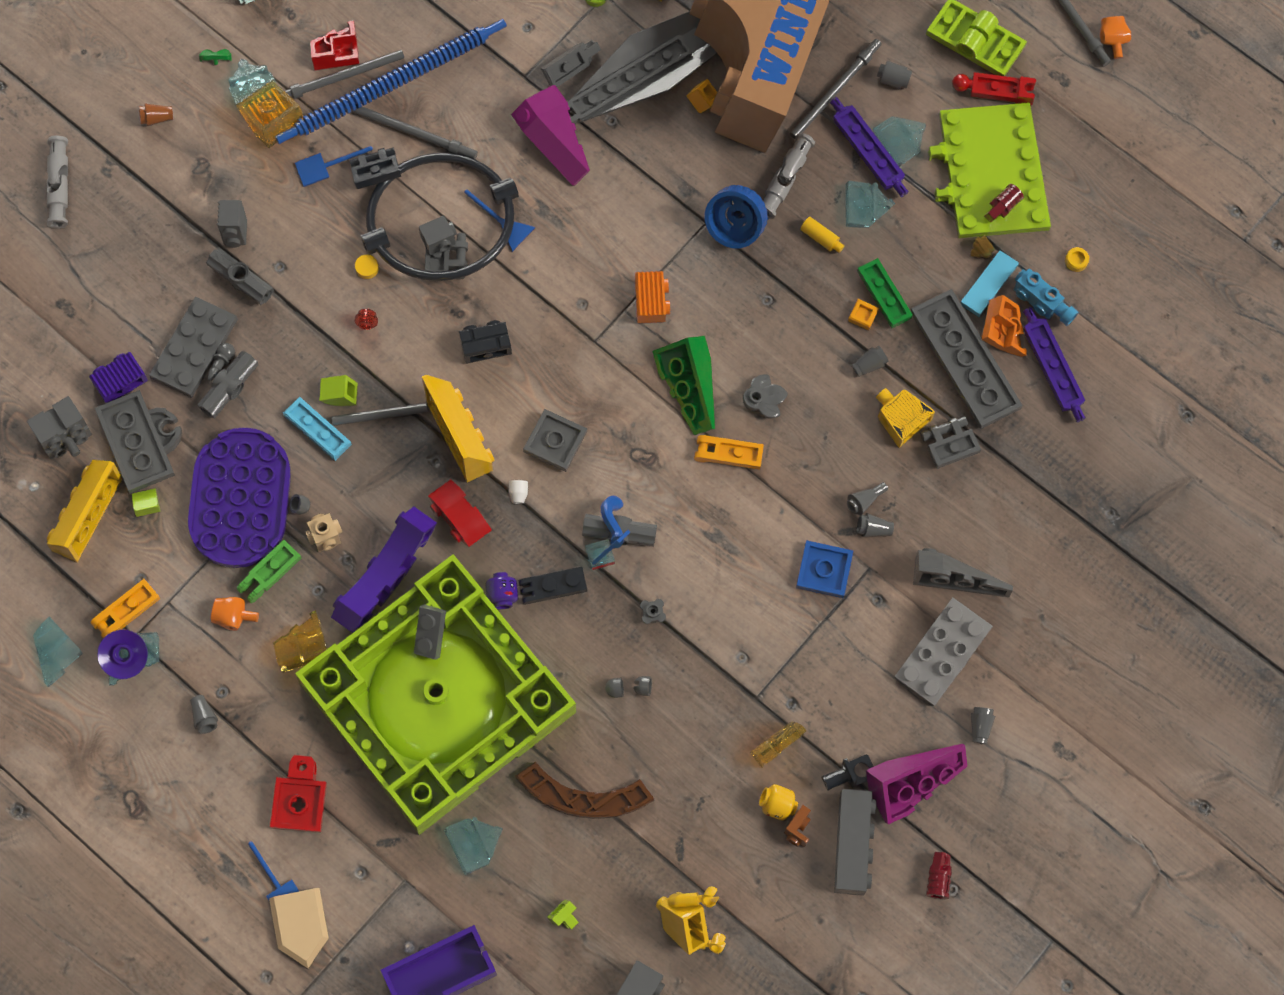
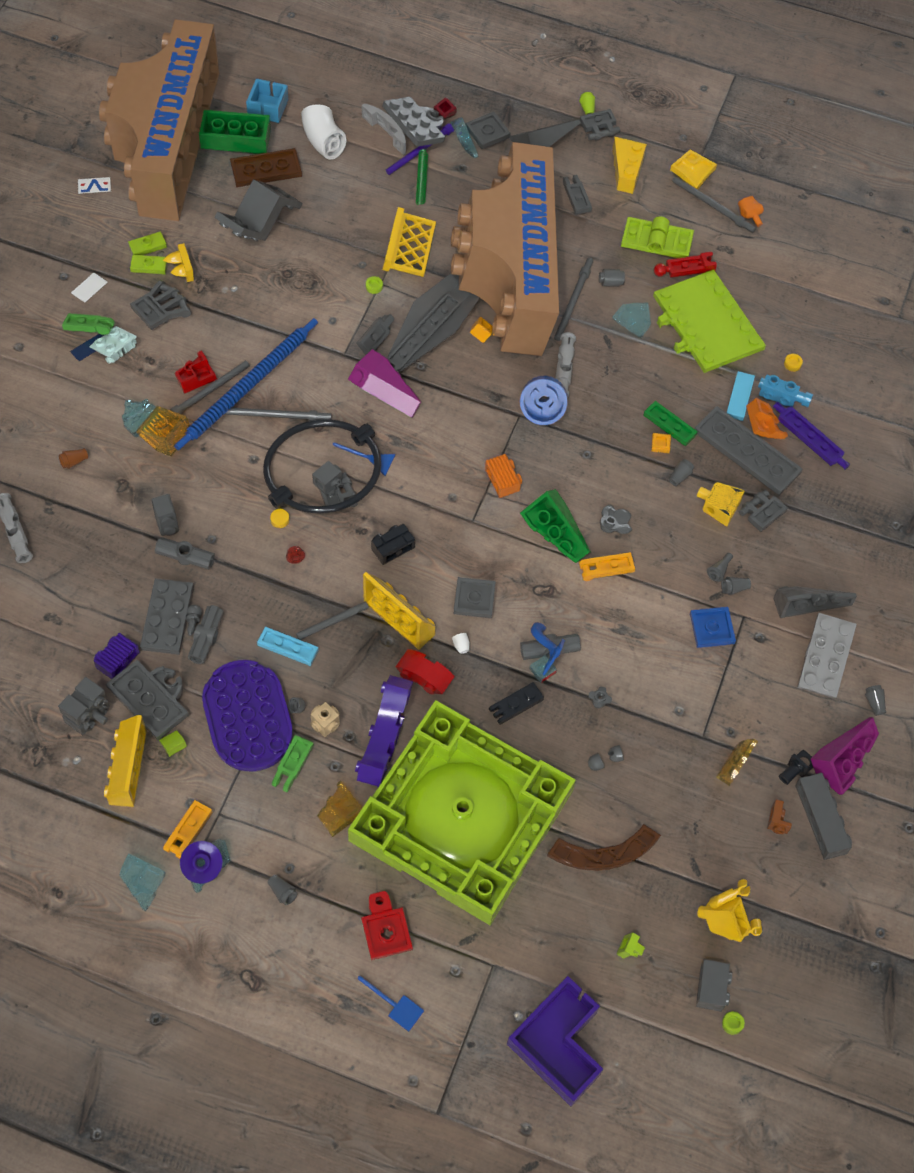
camera: 20 degrees left, 10 degrees down
green piece [199,49,232,65] -> none
orange piece [211,597,259,631] -> none
tan tile [269,888,329,969] -> none
blue piece [295,146,373,187] -> none
lime brick [319,375,358,406] -> none
black plate [350,147,401,189] -> none
dark grey plate [414,605,446,660] -> none
clear light blue slope [444,817,503,875] -> none
dark purple head [485,572,518,609] -> none
yellow head [759,784,798,821] -> none
yellow cylinder [800,216,845,253] -> none
dark purple plate [830,97,909,198] -> none
clear light blue slope [845,181,895,228] -> none
dark red hinge [926,852,952,900] -> none
pearl gold plate [970,235,995,258] -> none
dark red hinge [984,184,1024,223] -> none

